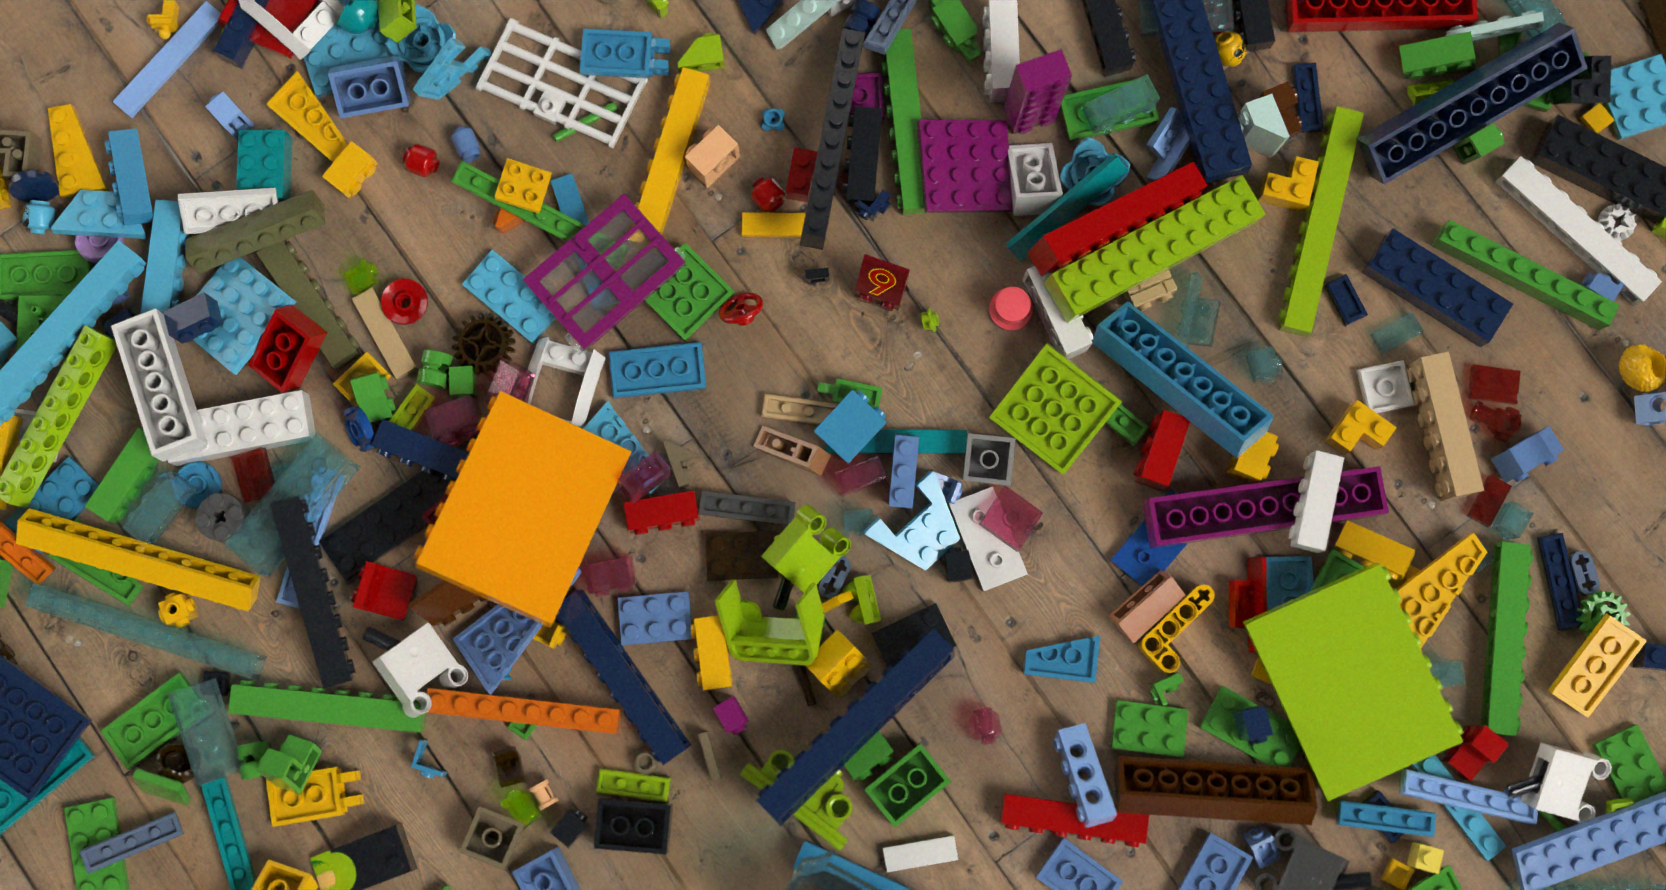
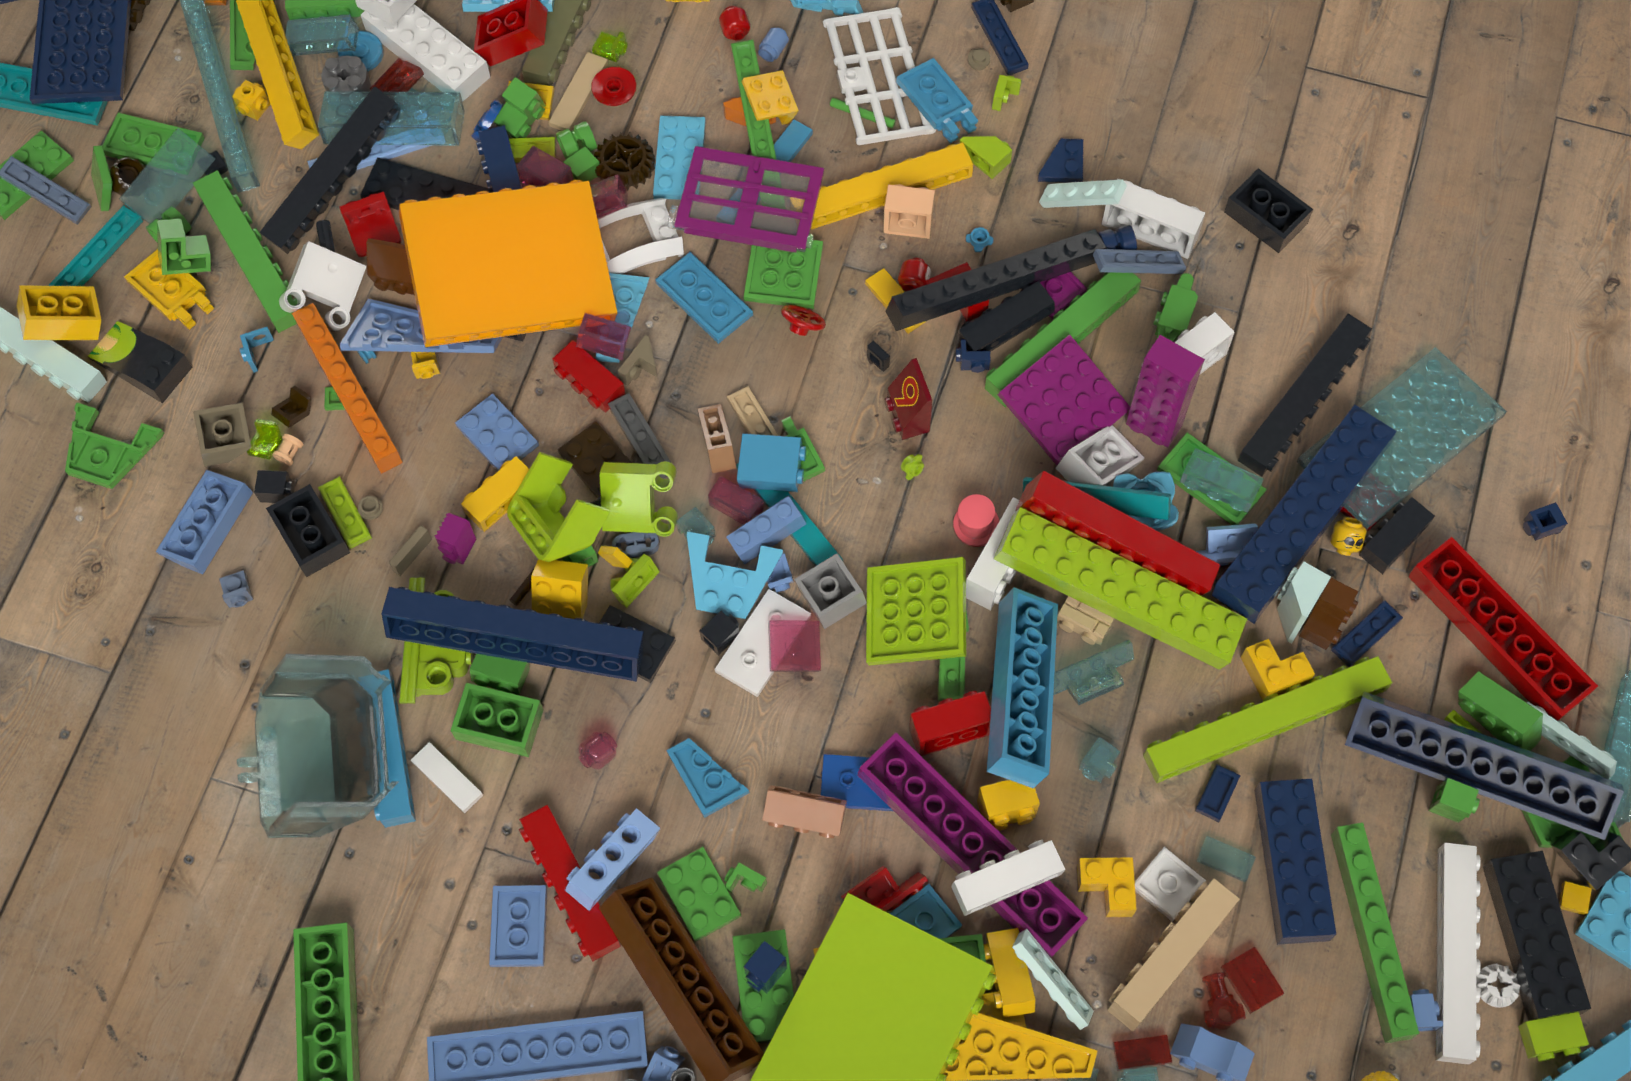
camera: 55 degrees right, 15 degrees down
dark blue brick [556,589,691,765] -> none
clear pink brick [584,556,638,597] -> none
yellow beam [1138,585,1215,673] -> none
none -> light aqua plate [1012,929,1094,1030]

